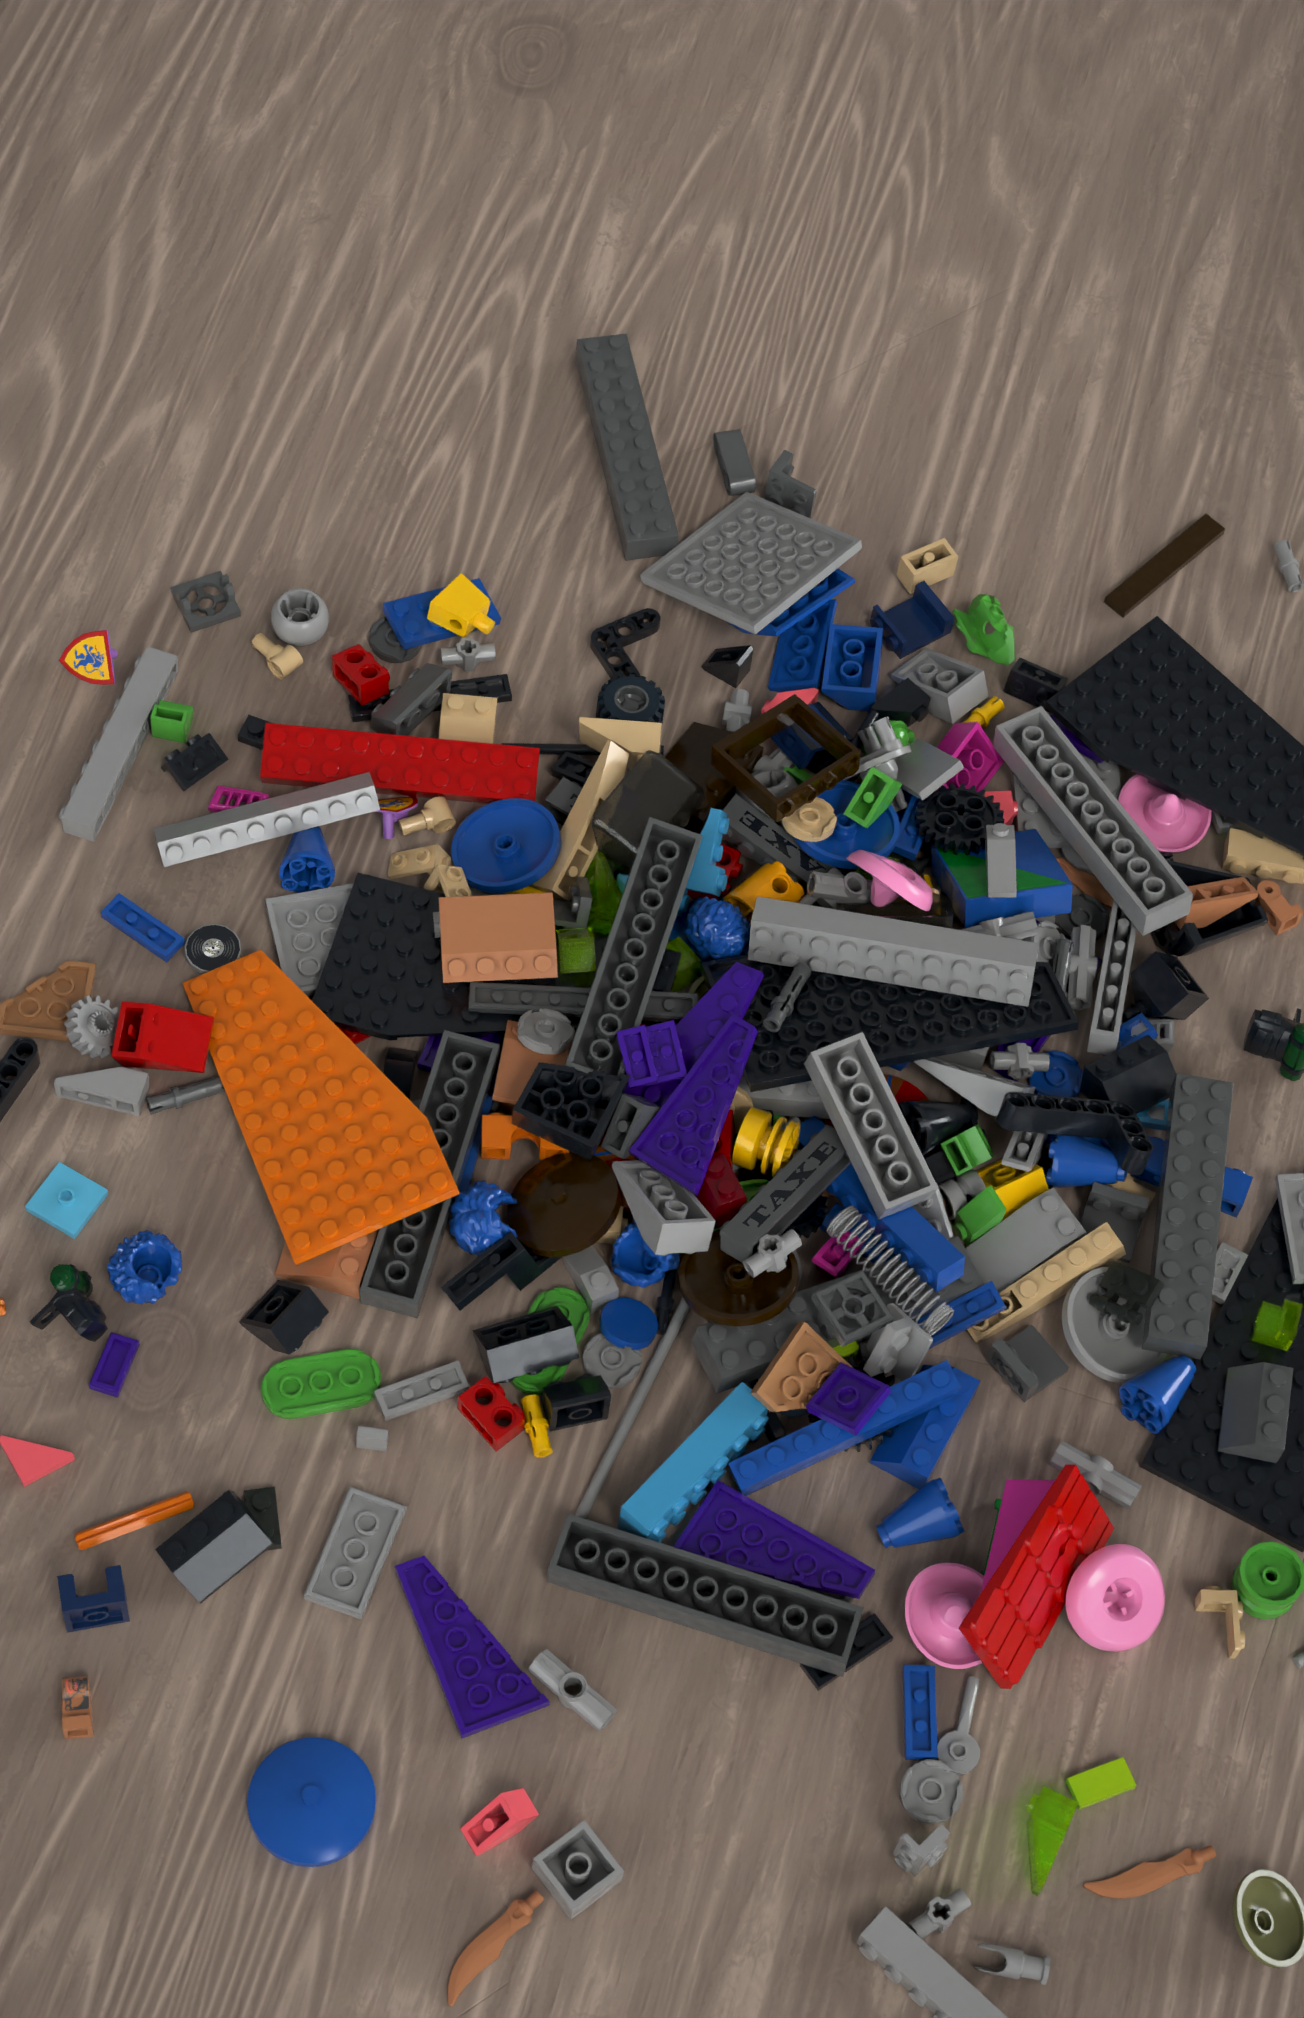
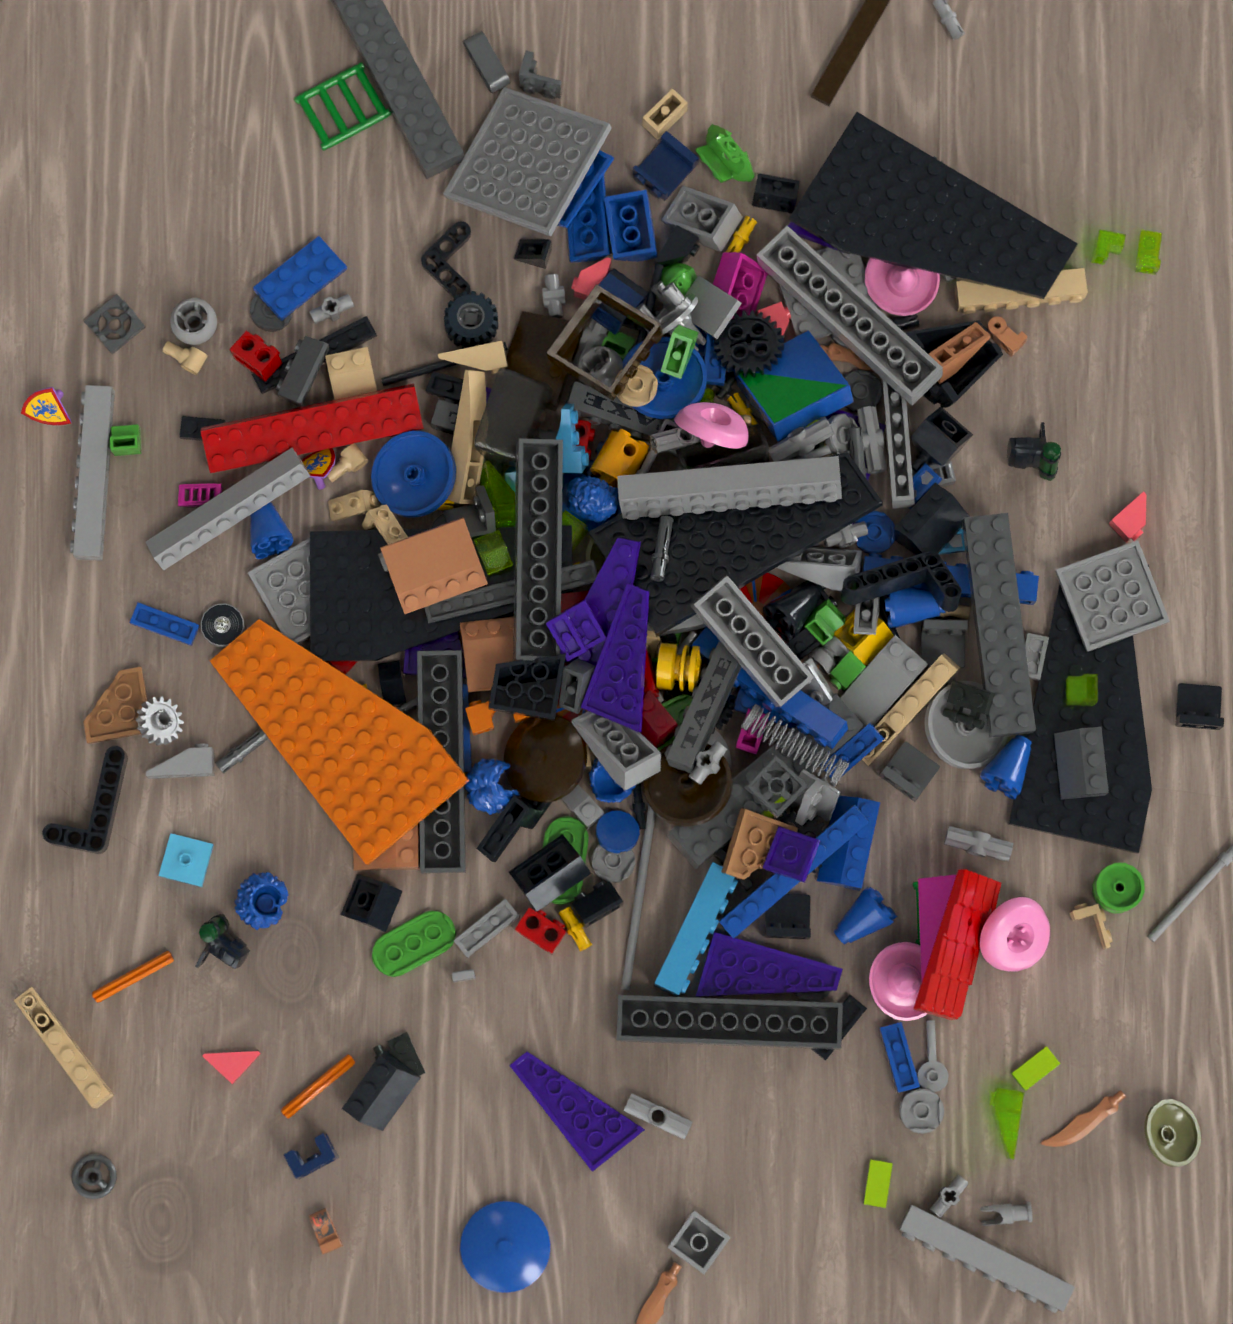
camera: 10 degrees left, 20 degrees up
dark purple tile [89,1332,140,1398] -> none
red slope [111,1001,214,1073] -> none
black bracket [161,733,228,791] -> none
light grey tile [304,1486,407,1620] -> none
yellow torso [427,573,495,637] -> none
coral slope [460,1788,539,1856] -> none
light grey tile [516,1009,575,1054] -> none
light grey bracket [893,1824,950,1876] -> none
light grey slope [985,823,1017,898] -> none
none -> green bar [294,62,392,151]
none -> black bracket [765,894,811,940]
none -> lime tile [863,1160,893,1208]

